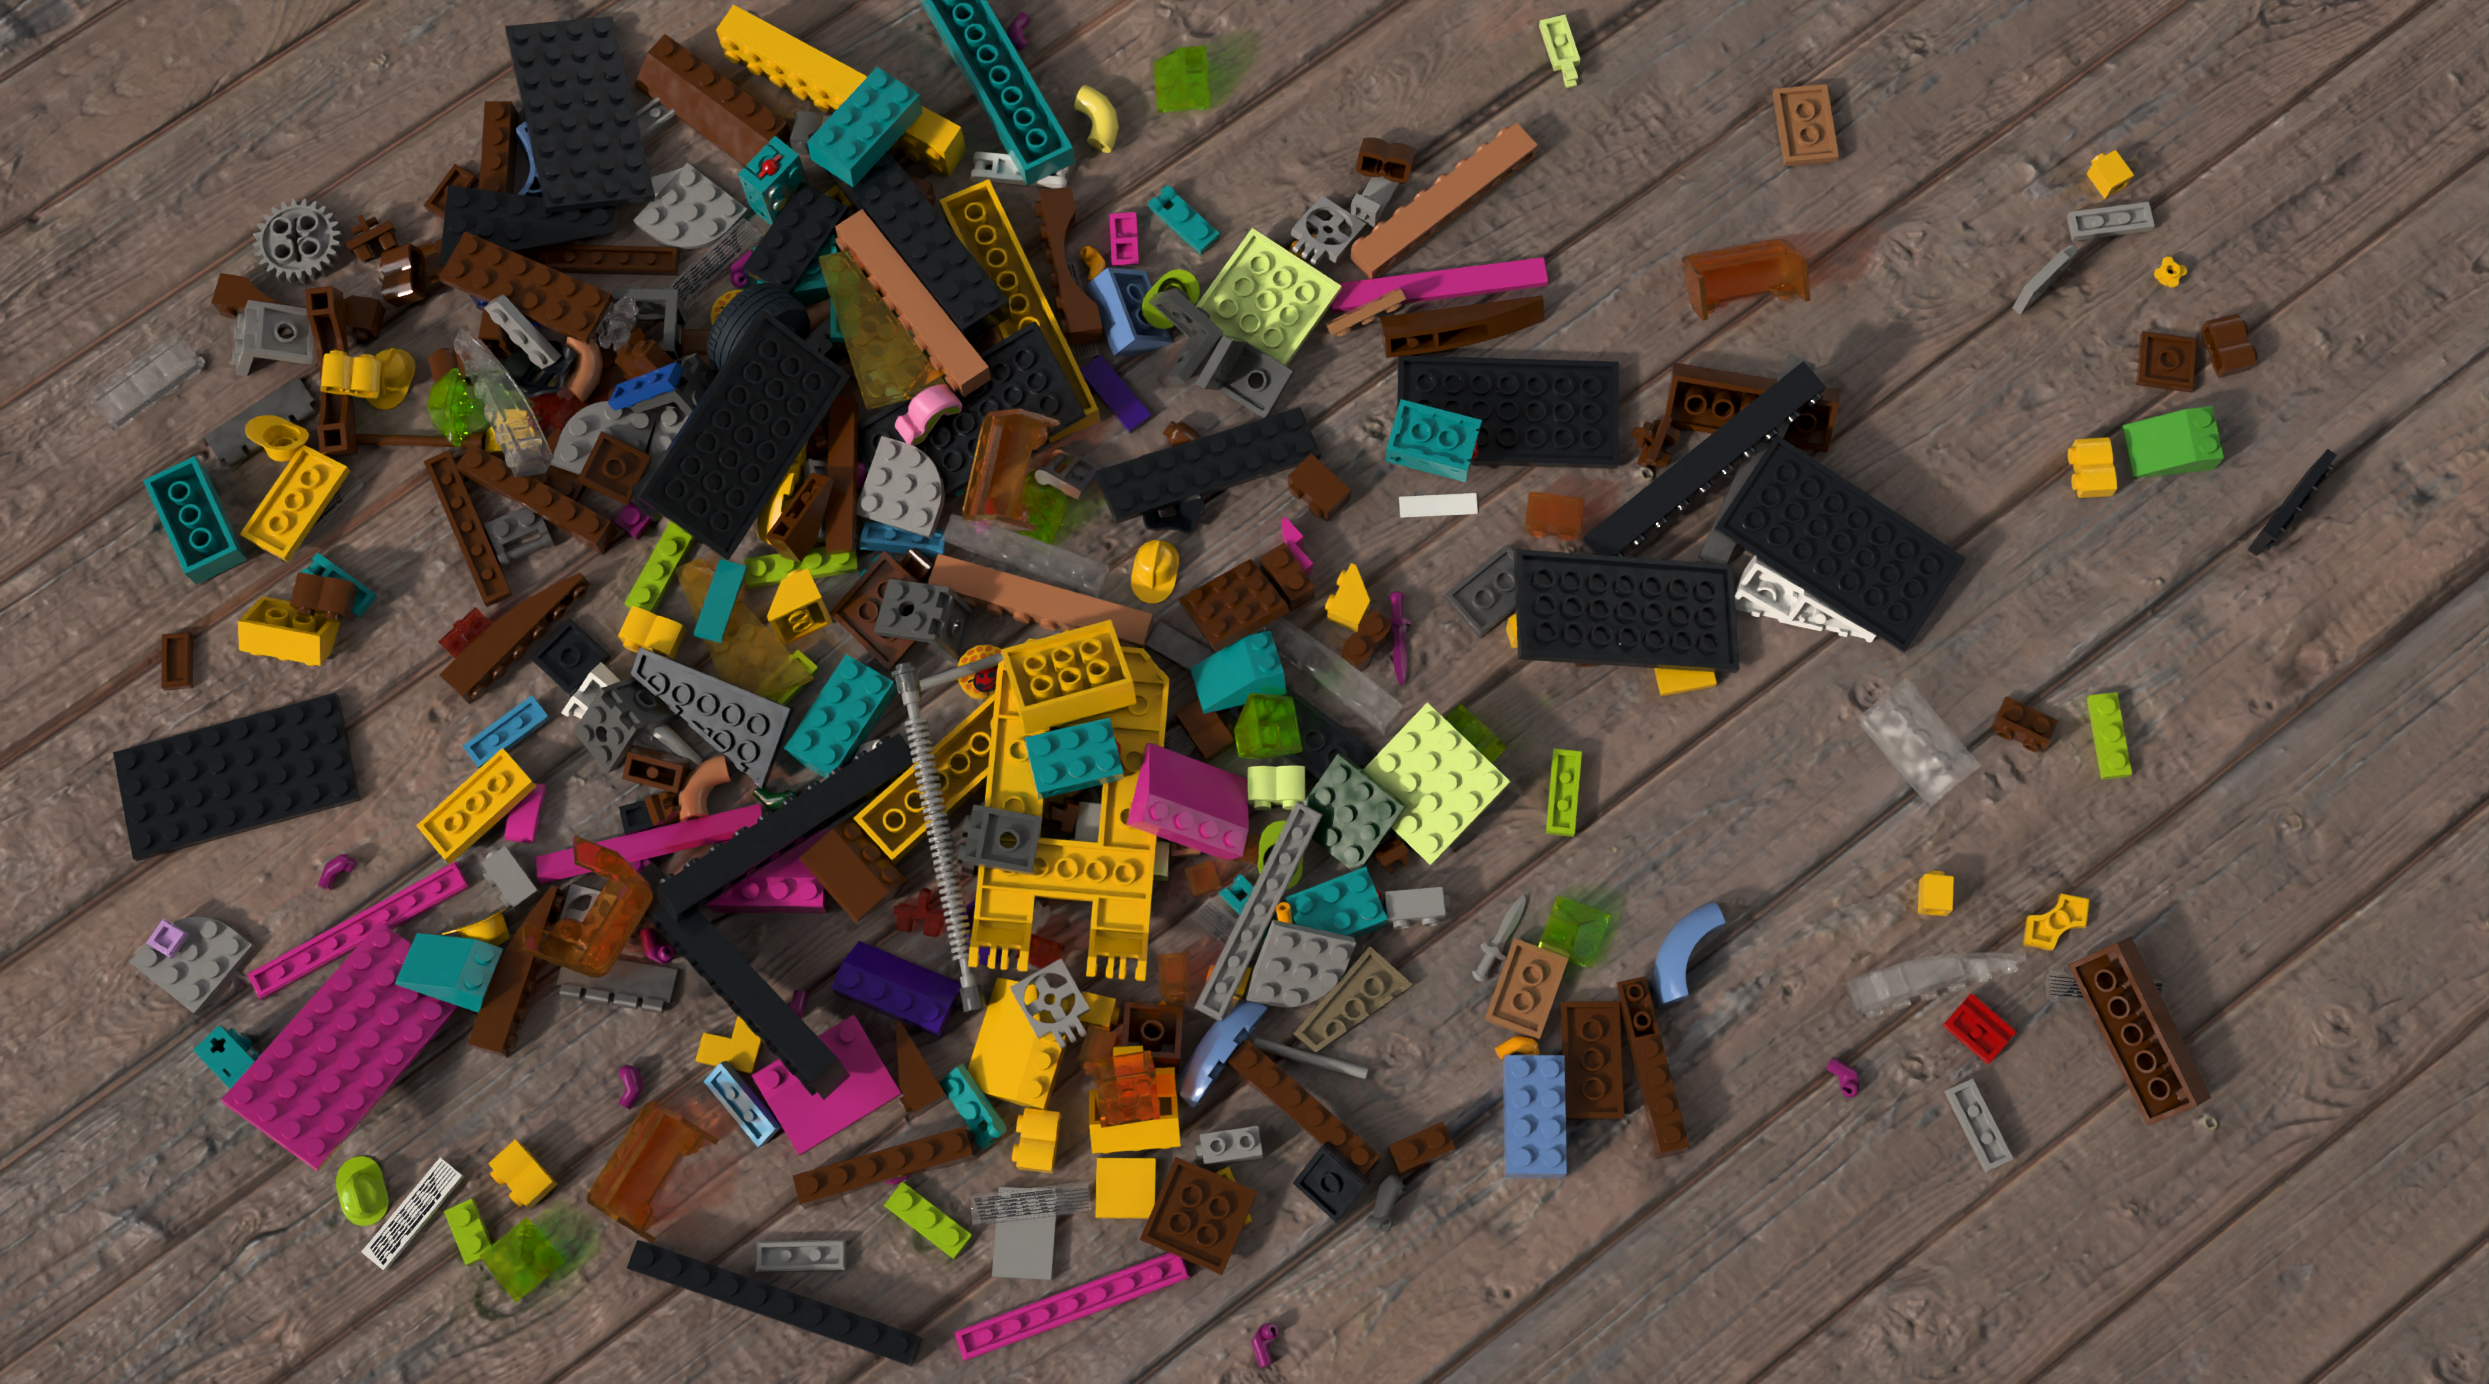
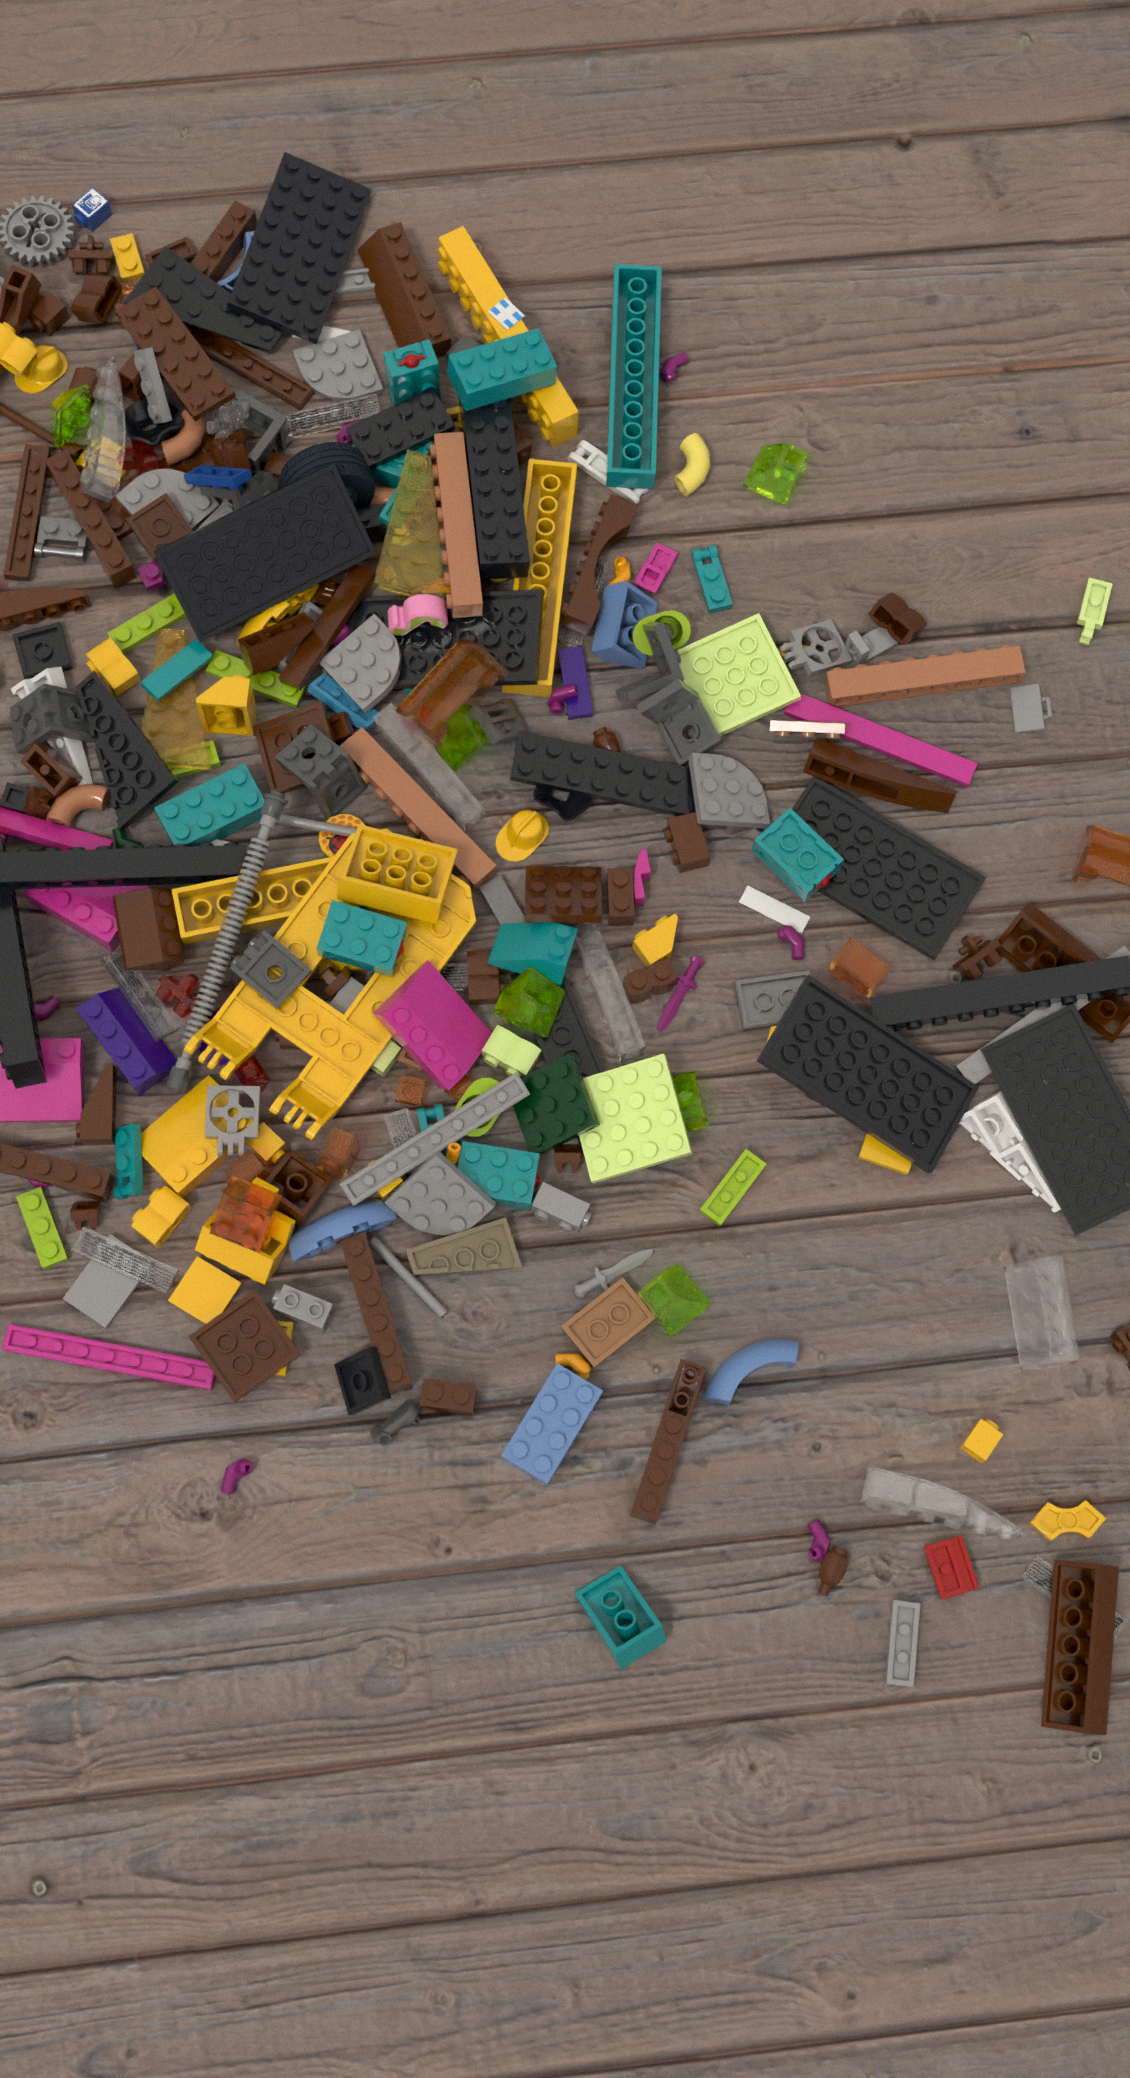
camera: 25 degrees right, 0 degrees up
reddish brown plate [1560,1001,1624,1120] -> none
none -> reddish brown tile [70,1201,101,1230]
none -> blue brick [72,187,112,232]
none -> clear tile [101,949,180,1041]
none -> yellow plate [110,233,145,283]
none -> white sticker [488,297,525,330]
none -> magenta arm [548,683,578,714]
none -> teal slope [574,1565,667,1670]
none -> light grey plate [688,753,770,828]
none -> magenta arm [778,925,804,960]
none -> reddish brown plant [818,1545,849,1596]
none -> light grey piece [1010,684,1053,733]

